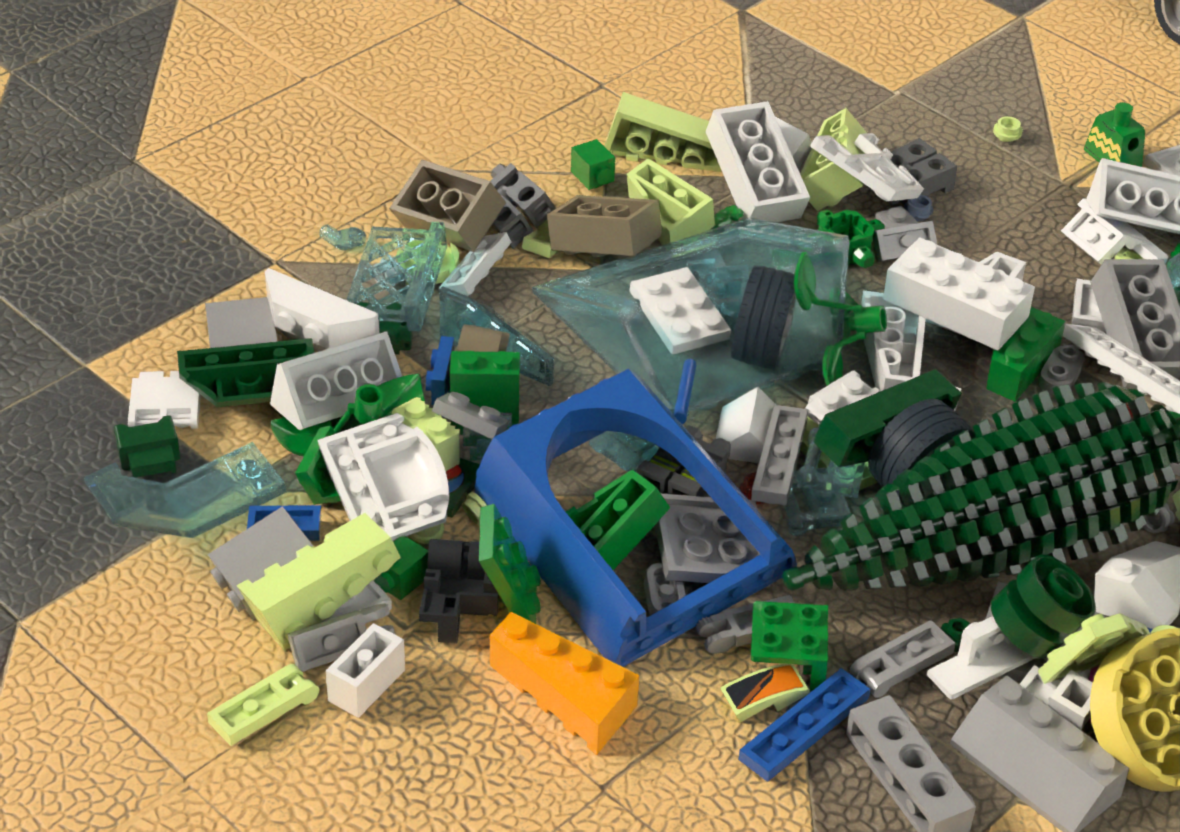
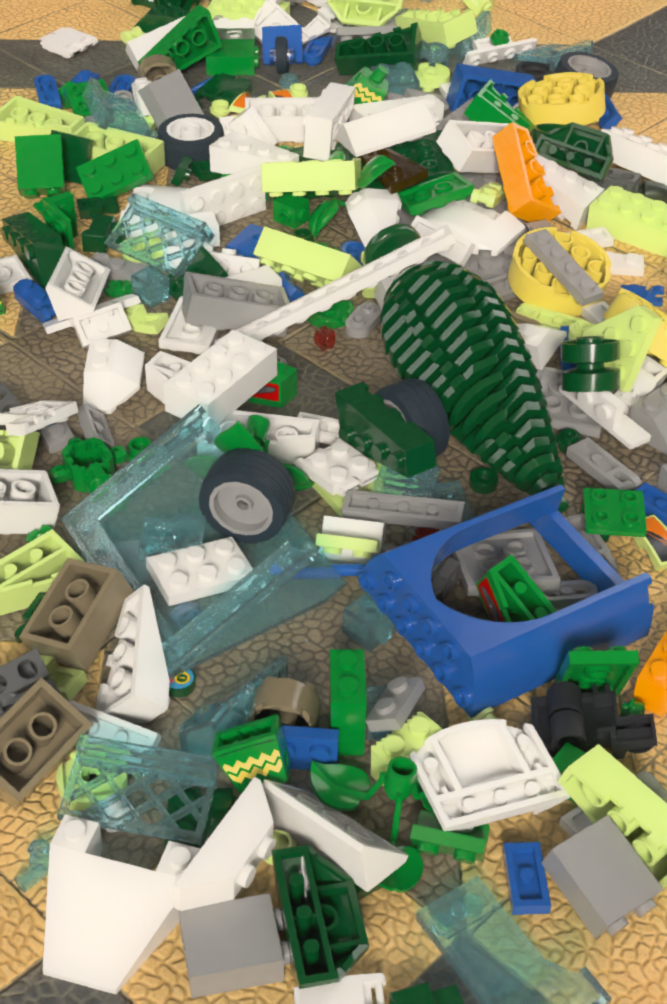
camera: 90 degrees left, 0 degrees up
none -> white wedge [43,814,201,994]
none -> white wedge [83,338,145,414]
none -> white wedge [96,585,170,724]
none -> green plate [127,437,155,462]
none -> tile [167,665,196,698]
none -> green torso [212,714,291,793]
none -> yellowish green plate [316,533,381,558]
none -> green plate [620,698,645,716]

